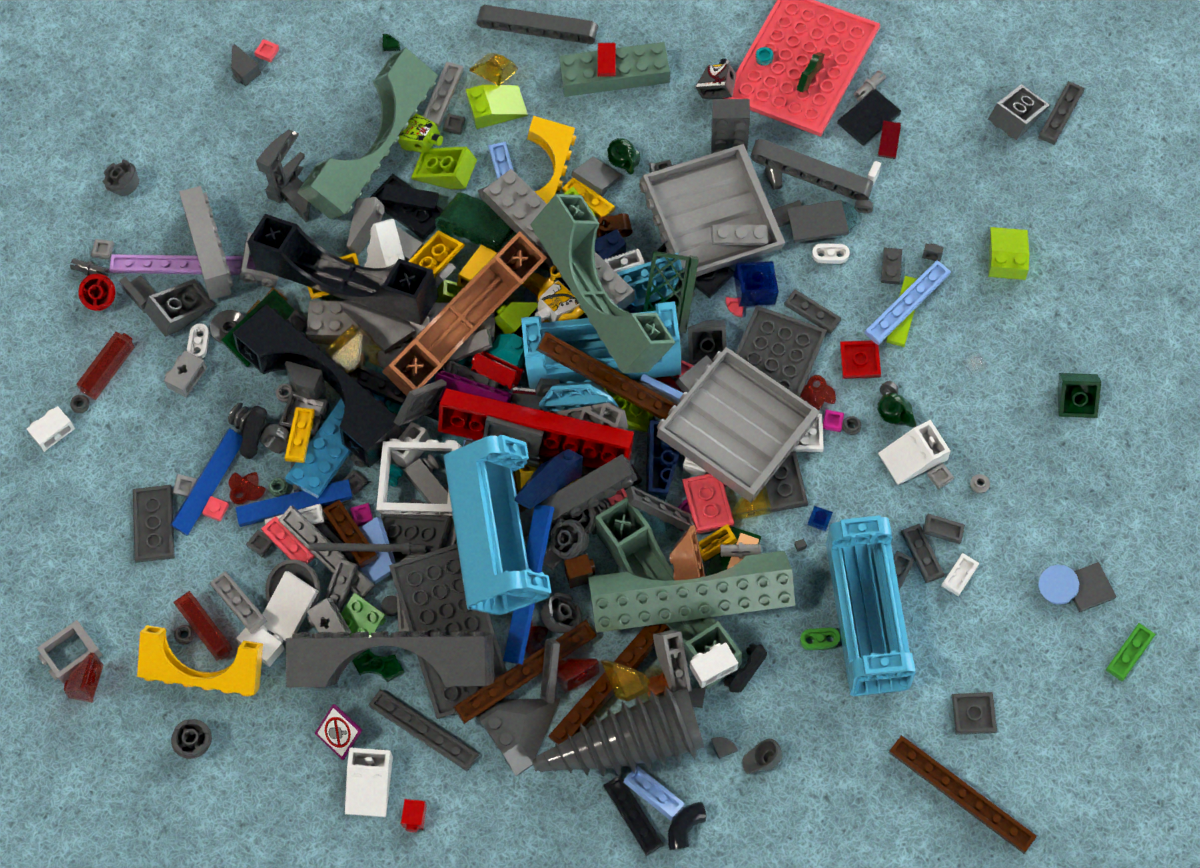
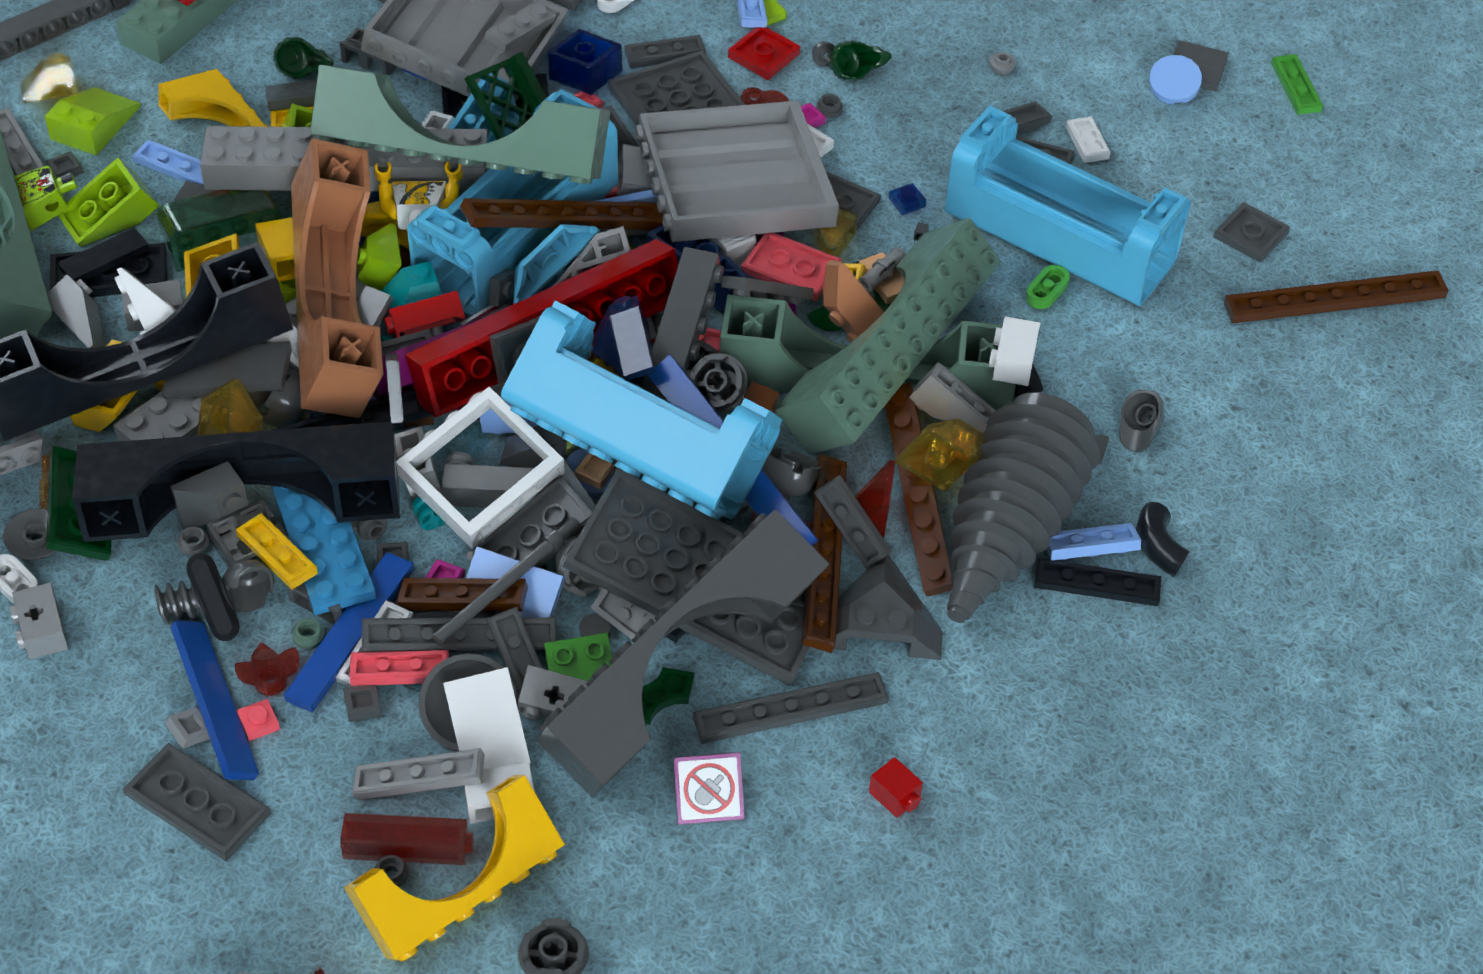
camera: 55 degrees left, 15 degrees down
white slope [345,748,393,817] -> none
white slope [878,420,950,485] -> none
light grey tile [927,463,954,490] -> none

